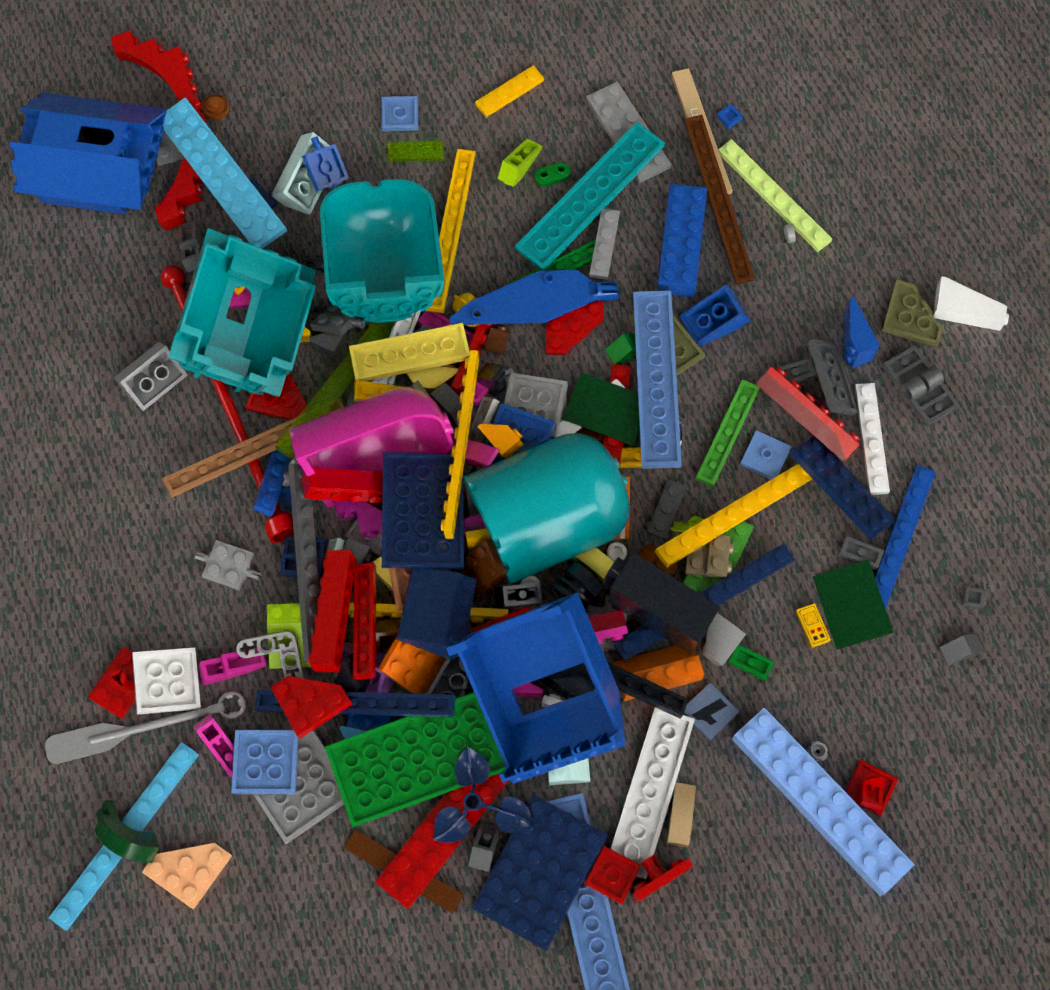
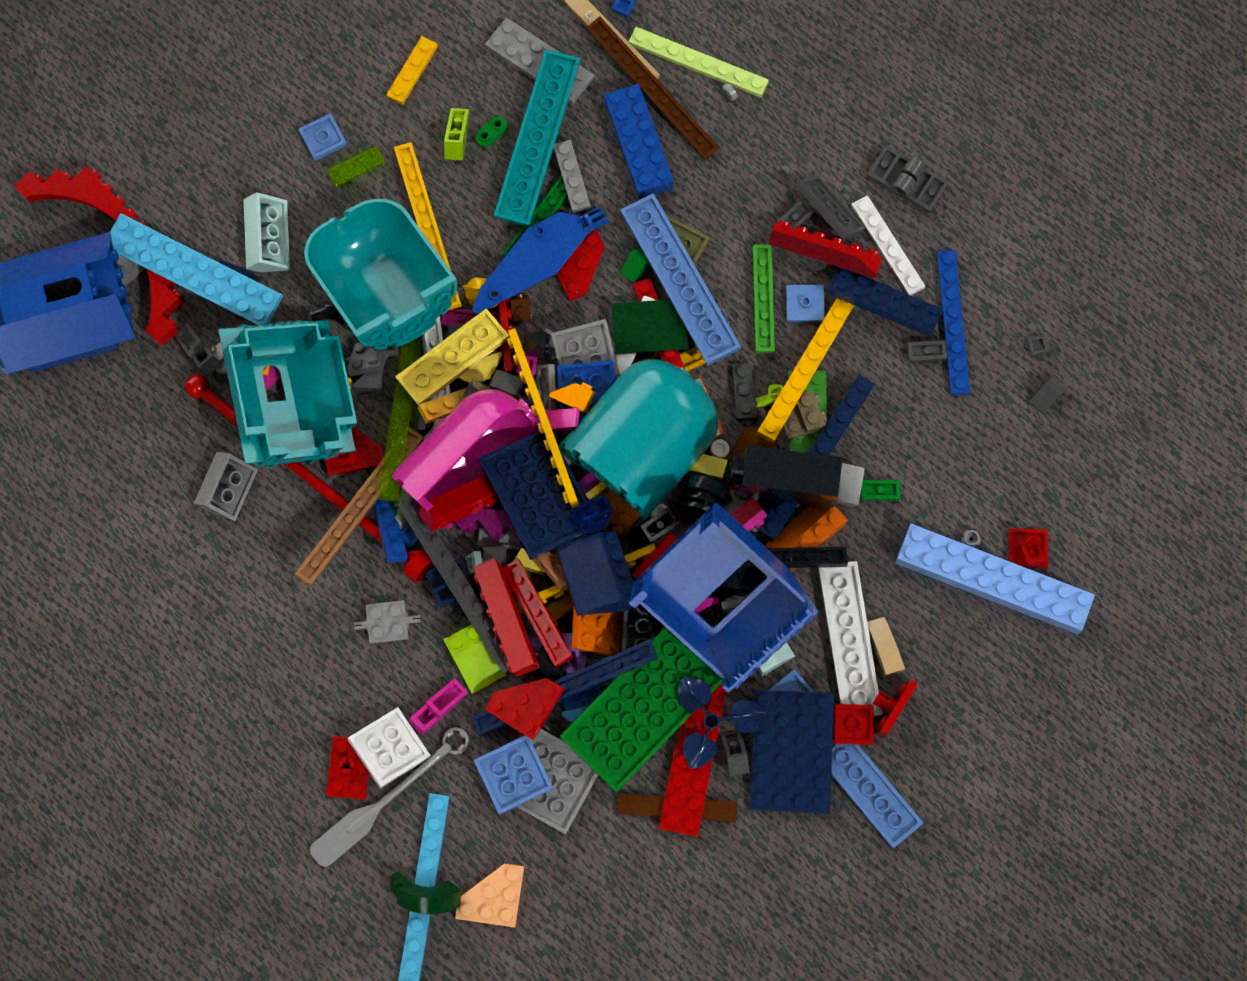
camera: 25 degrees left, 5 degrees up
dark pink slope [193,714,234,778] -> none
dark orange plate [202,94,229,121] -> none
light grey beam [236,630,304,679] -> none
blue plate [302,136,349,191] -> none
blue slope [679,284,751,347] -> none
sand blue tile [683,683,739,741] -> none
yellow tile [795,603,831,648] -> none
dark green sticker [813,559,893,650] -> none
blue slope [843,297,880,368] -> none
olive plate [881,279,943,347] -> none
white slope [933,276,1009,331] -> none
none -> clear blue slope [569,493,614,535]

